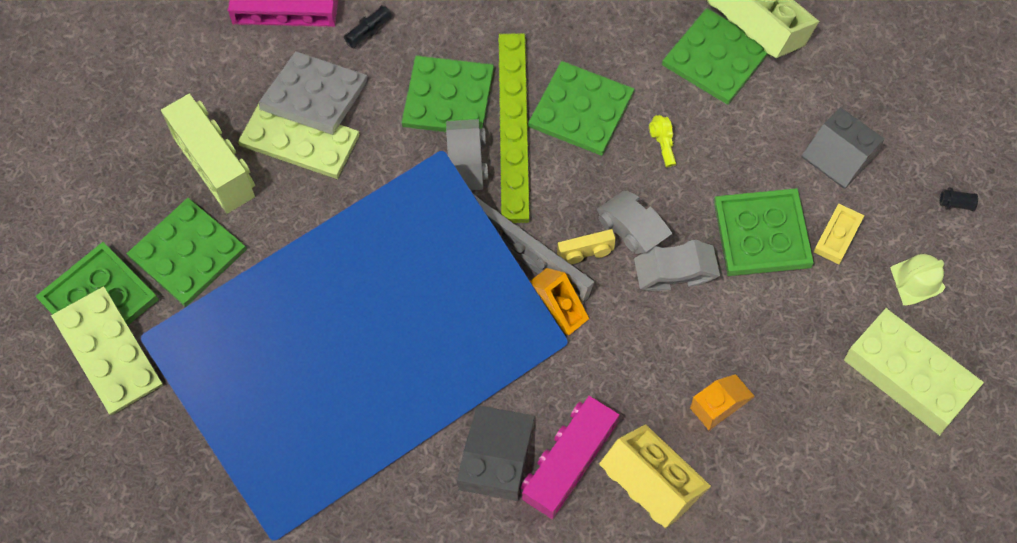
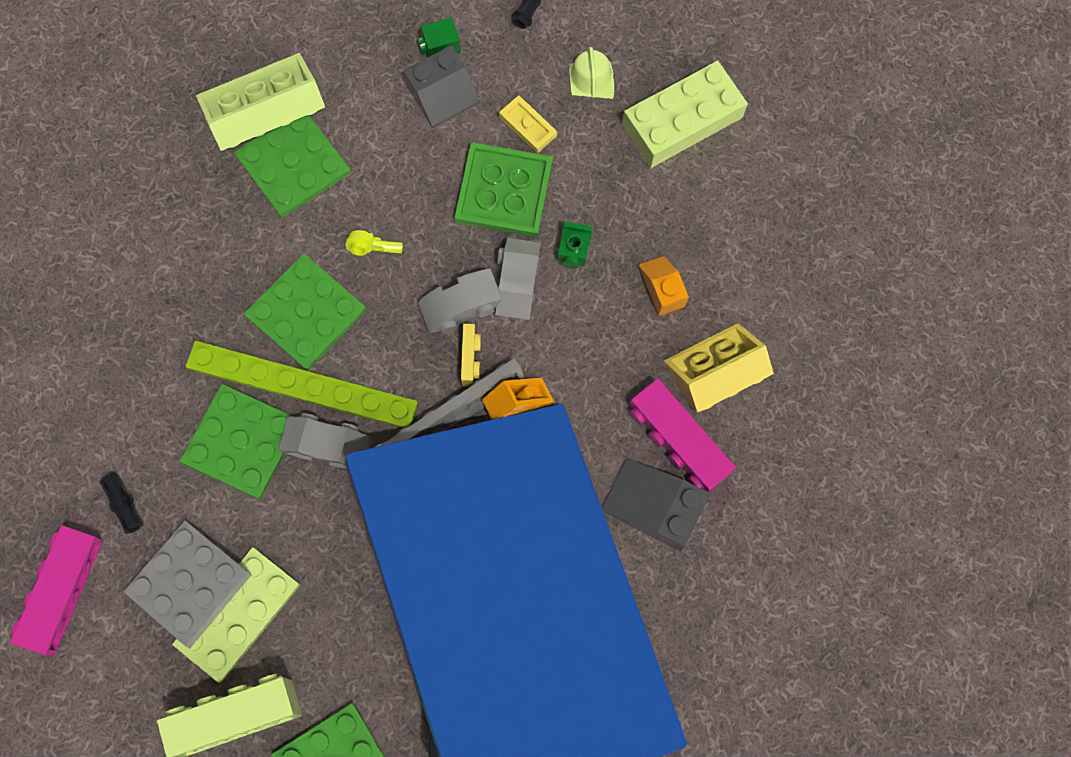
camera: 80 degrees left, 10 degrees up
none -> green brick [418,17,461,57]
none -> green brick [557,221,593,269]

